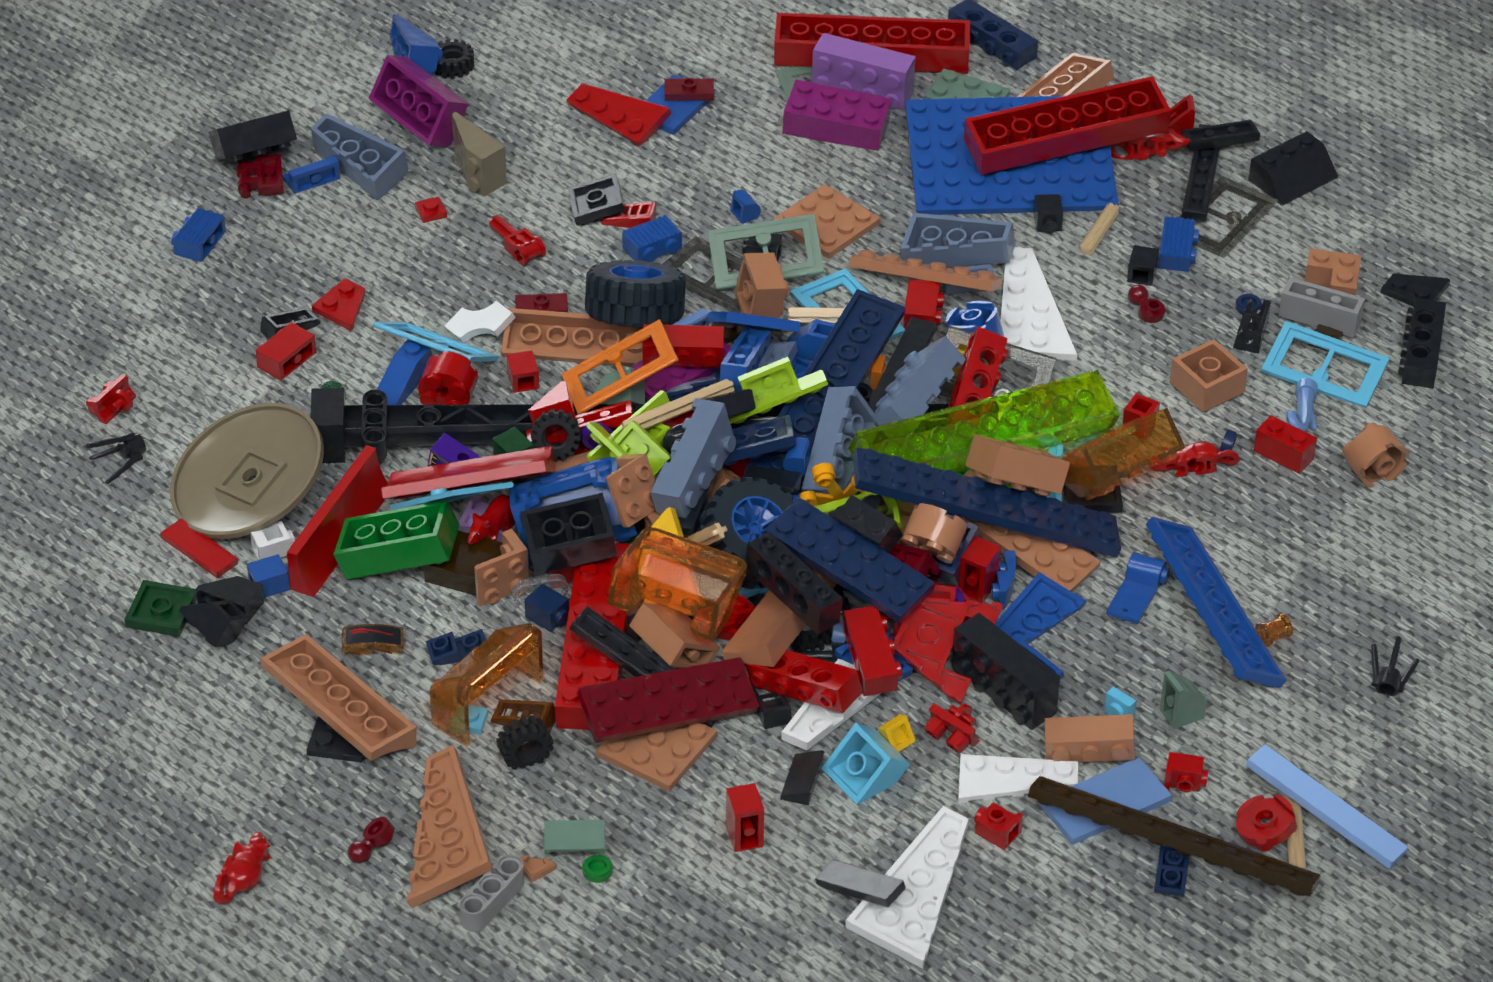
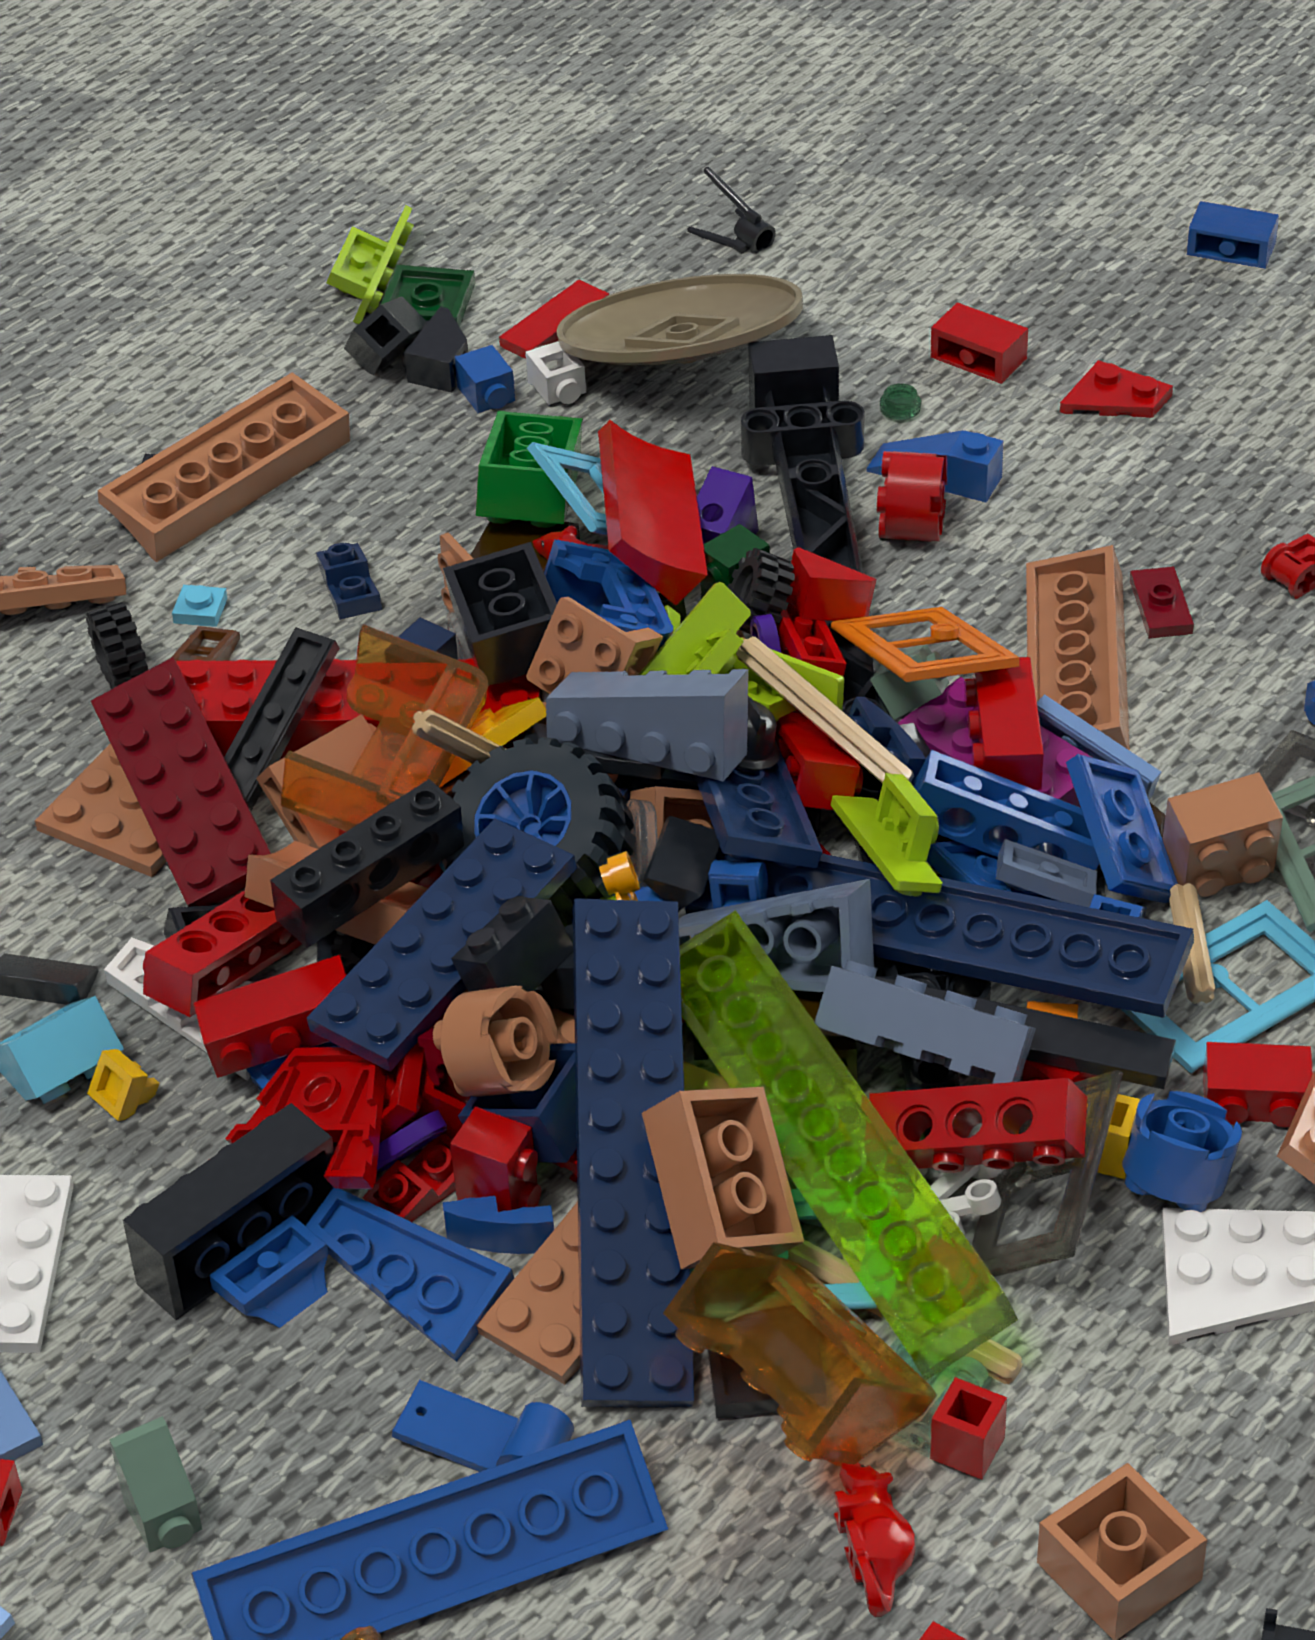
camera: 90 degrees right, 0 degrees up
red hips [86,374,136,424] -> none
black slope [260,307,320,340] -> none
red arch [287,445,388,597] -> none
slope [342,624,404,656] -> none
medium azure door [373,321,500,362] -> none
clear orange windscreen [430,623,544,747] -> none
white tile [444,301,516,343] -> none
red brick [506,350,540,393] -> none
black wheel [585,260,686,328] -> none
black slope [704,389,756,416] -> none
red hips [924,703,980,754] -> none
nougat brick [1045,714,1135,762] -> none
medium azure plate [1104,687,1137,719] -> none
dark blue tile [1219,429,1238,451] -> none
none -> lime bracket [326,205,414,324]

